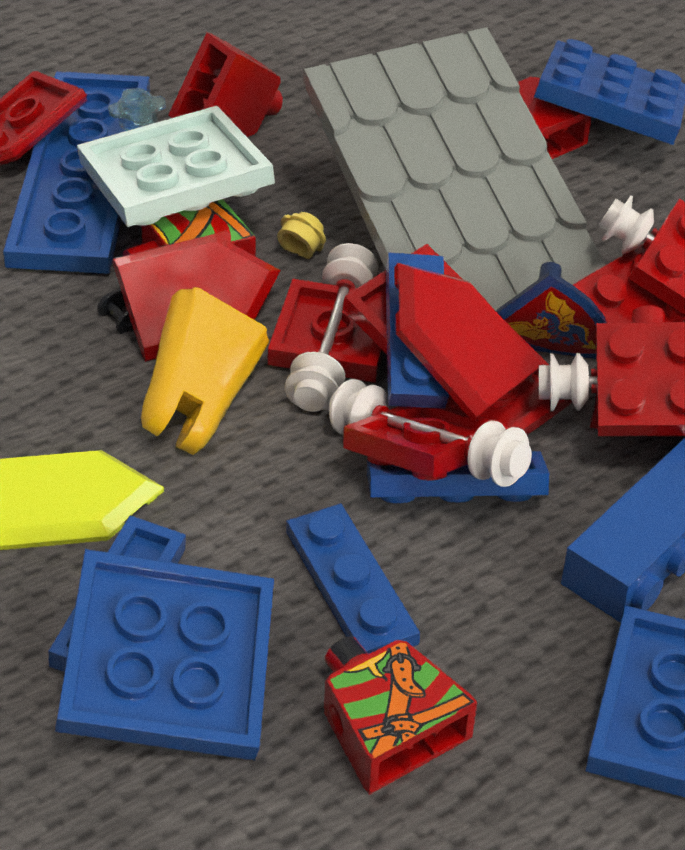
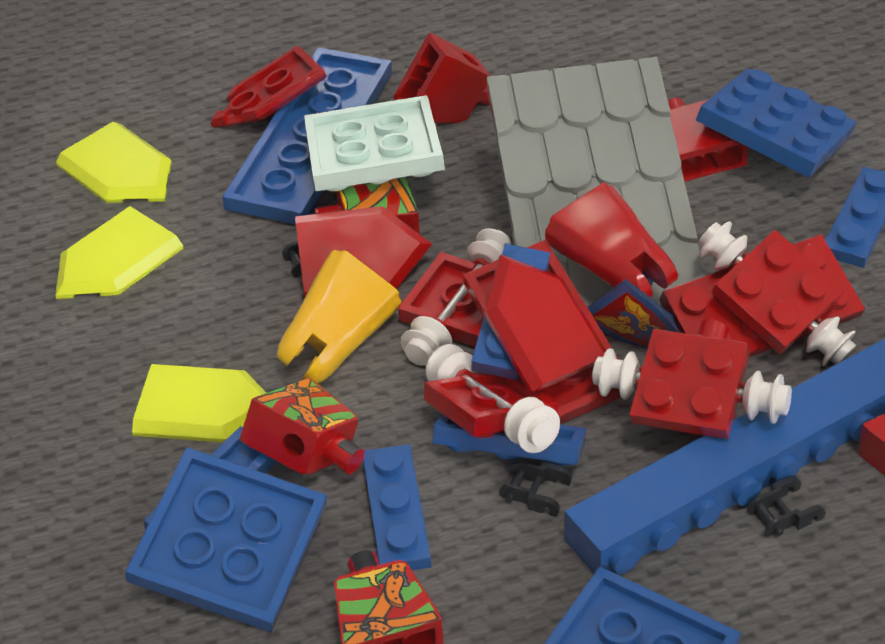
camera: 20 degrees right, 0 degrees up
clear light blue plate [108,88,166,131] -> none
light yellow plate [277,212,326,259] -> none
none -> red torso [239,378,365,475]
none -> black piece [499,461,573,517]
none -> red piece [545,182,679,298]

